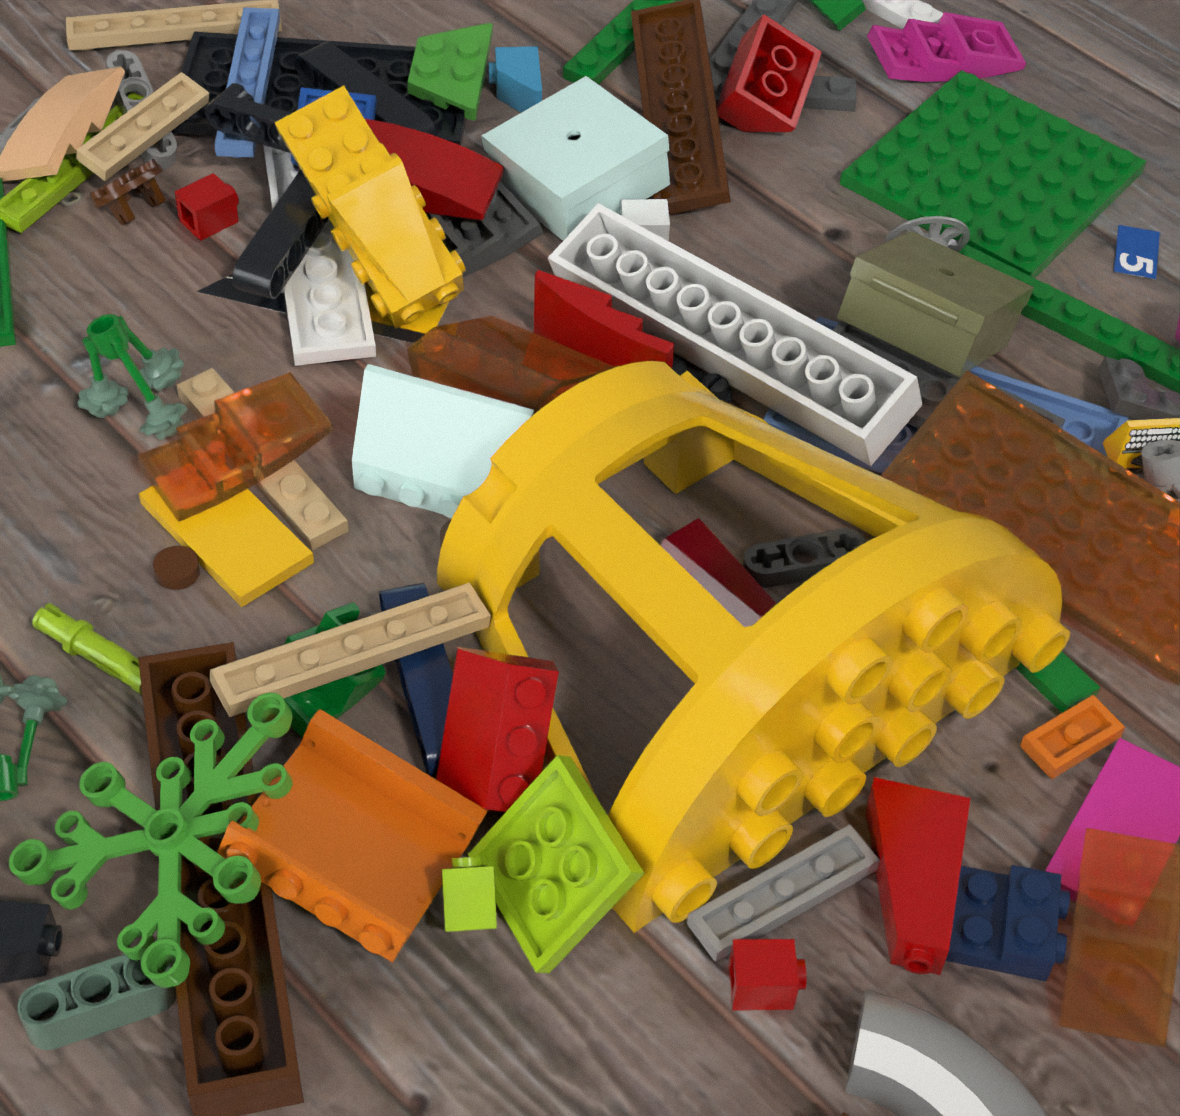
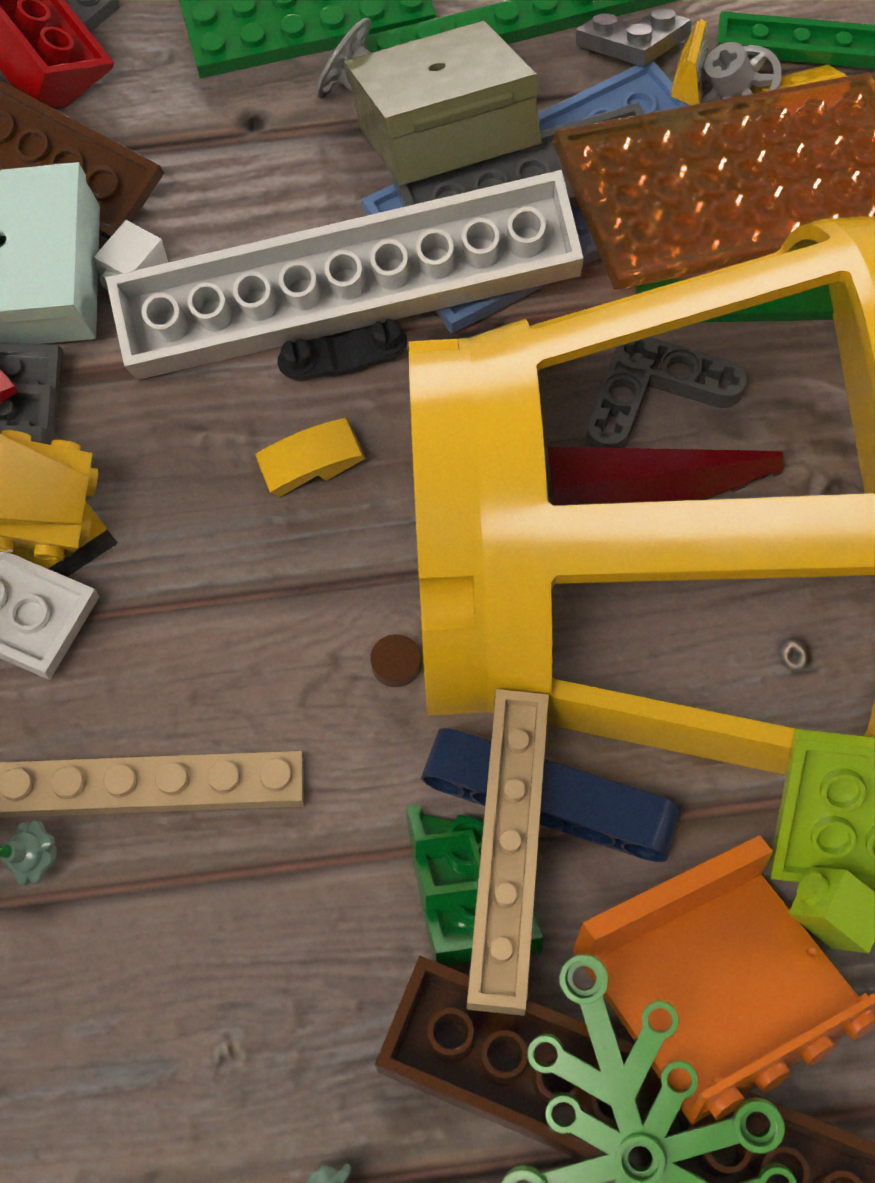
camera: 50 degrees left, 15 degrees up
lime pin [33,603,142,695] -> none
clear orange slope [138,372,333,522] -> none
yellow tile [138,452,314,608] -> none
reddish brown tile [153,546,200,590] -> none
light aqua slope [352,364,534,518] -> none
clear orange slope [407,315,615,414] -> none
red slope [436,647,559,812] -> none
red slope [534,270,674,378] -> none

